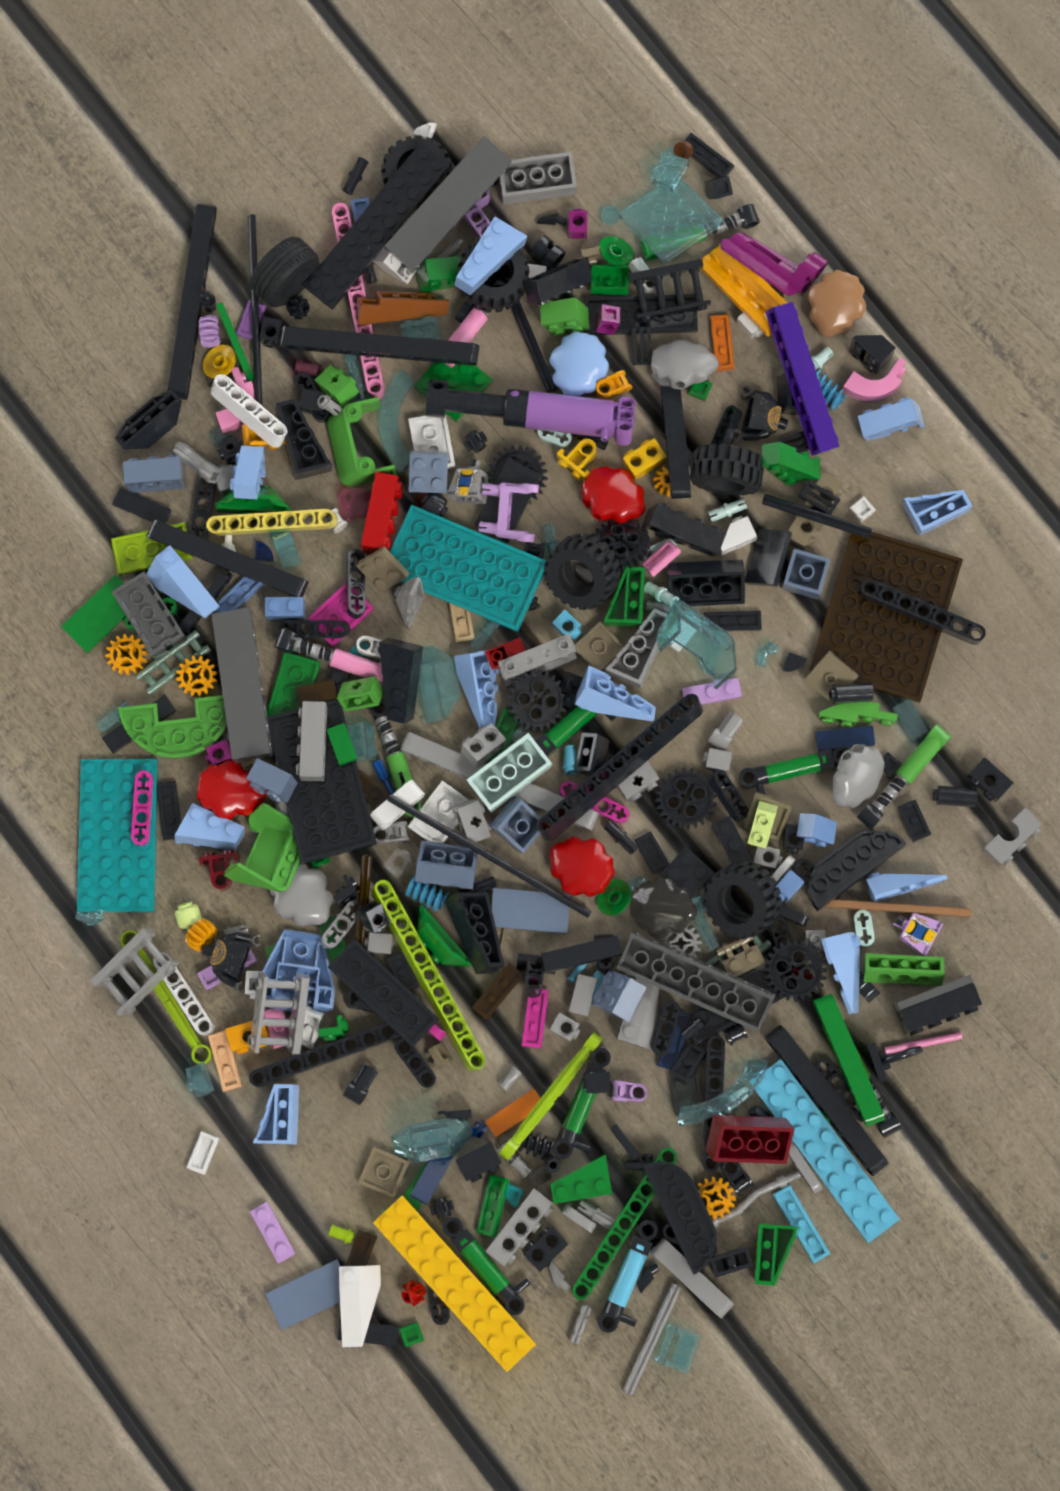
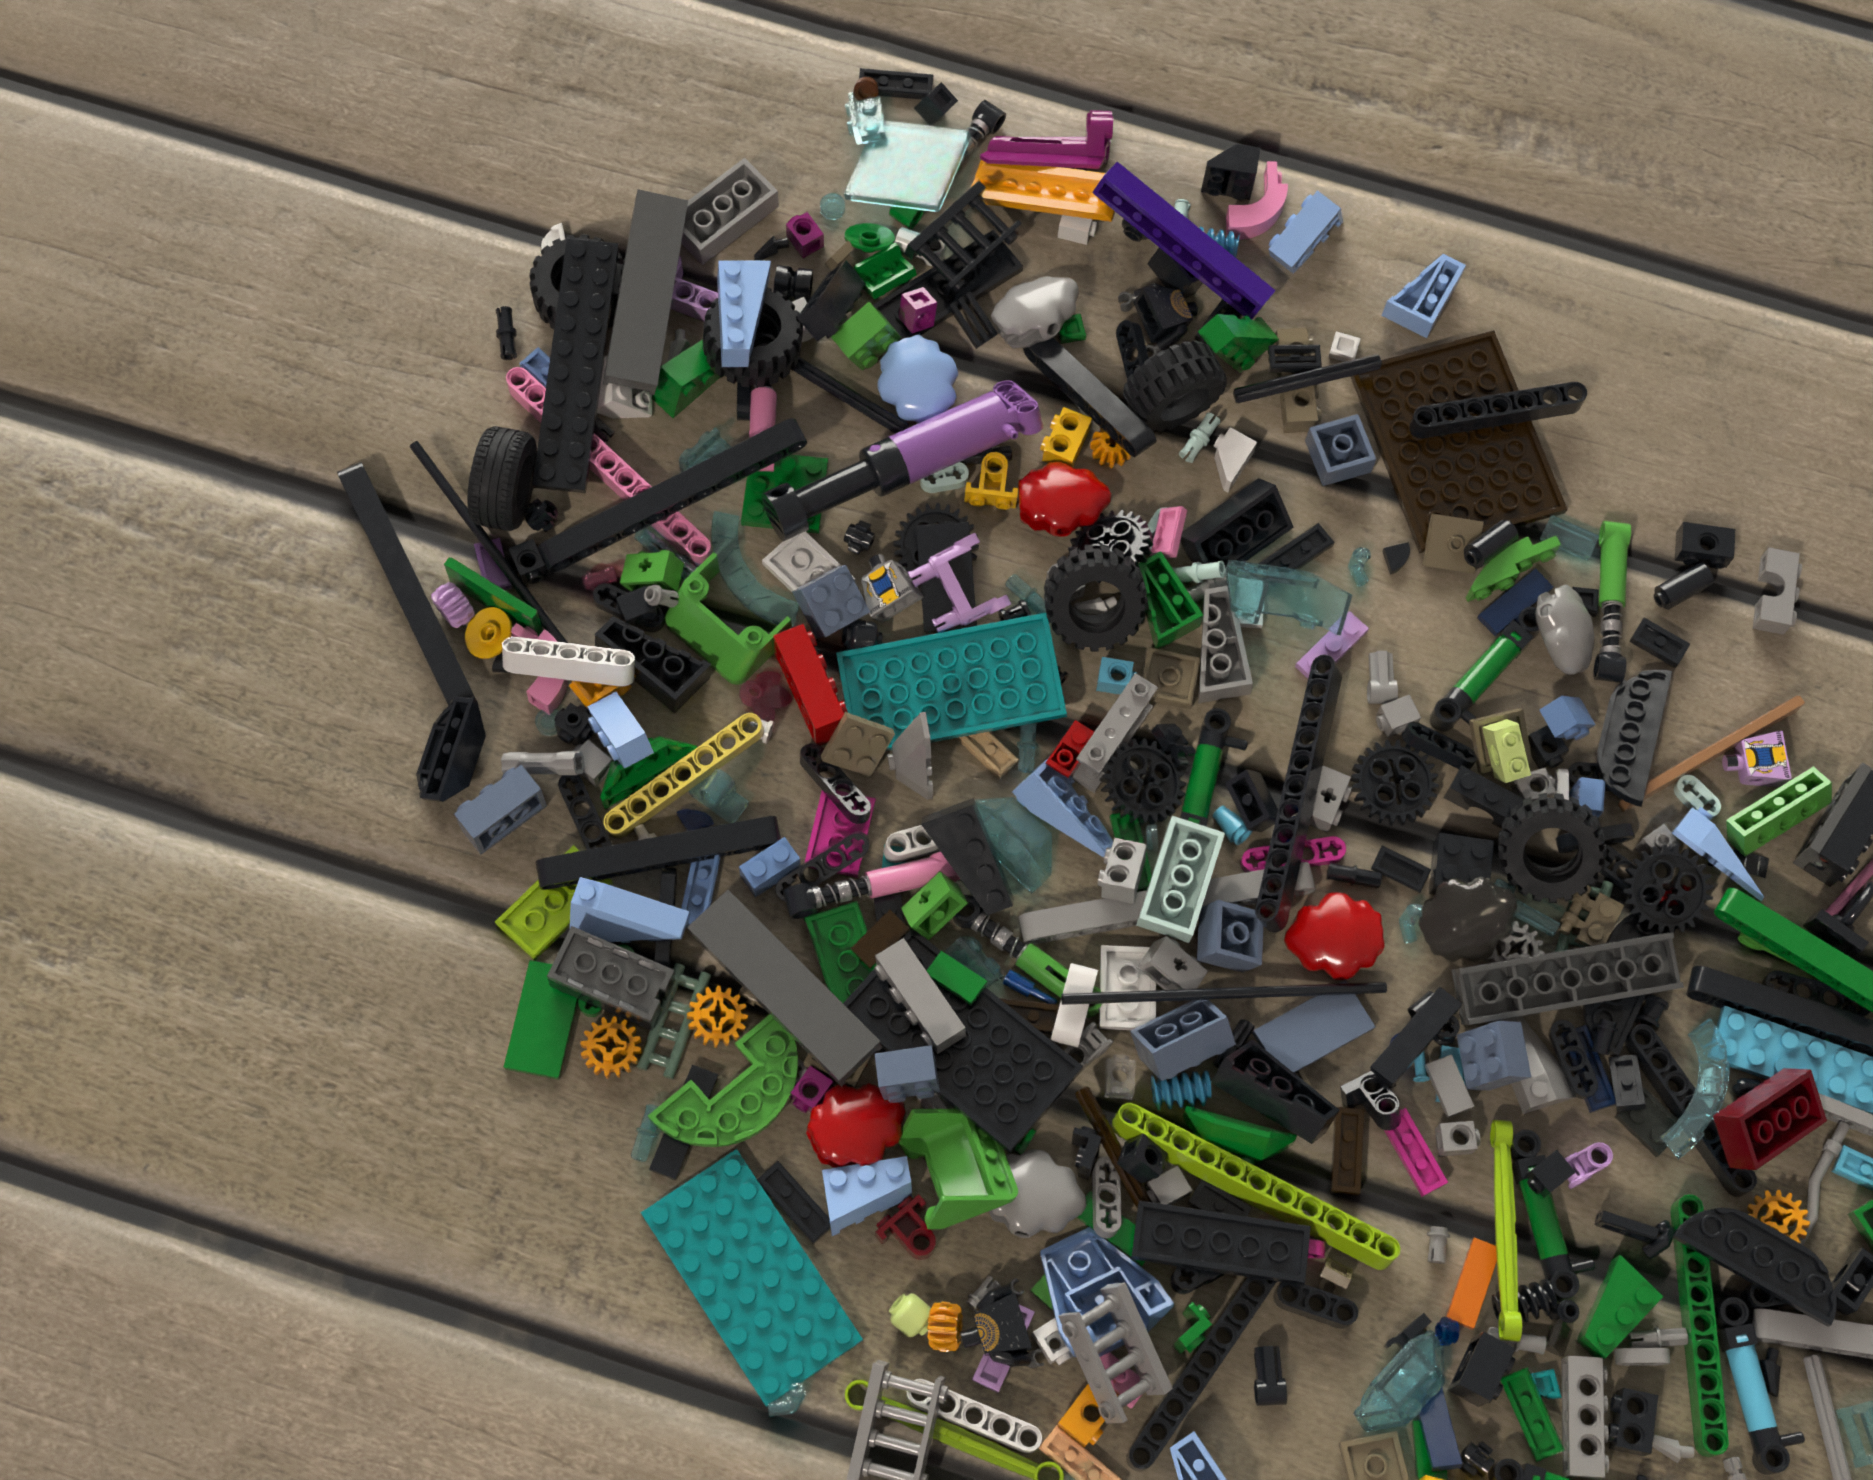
camera: 45 degrees left, 10 degrees down
black tile [112,488,172,523] -> none
dark pink beam [131,770,154,846] -> none
black axle [200,290,216,312] -> none
white plate [301,1007,324,1049] -> none
dark orange wedge [356,291,449,325] -> none
light blue wedge [575,666,656,722] -> none
light orange piece [595,370,633,400] -> none
green dish [597,879,632,916] -> none
black wedge [642,503,726,557] -> none
orange tile [710,314,734,372] -> none
black piece [721,1162,755,1197] -> none
black tile [745,529,792,587] -> none
medium nougat piece [807,270,866,337] -> none
light blue wedge [864,872,948,902] -> none

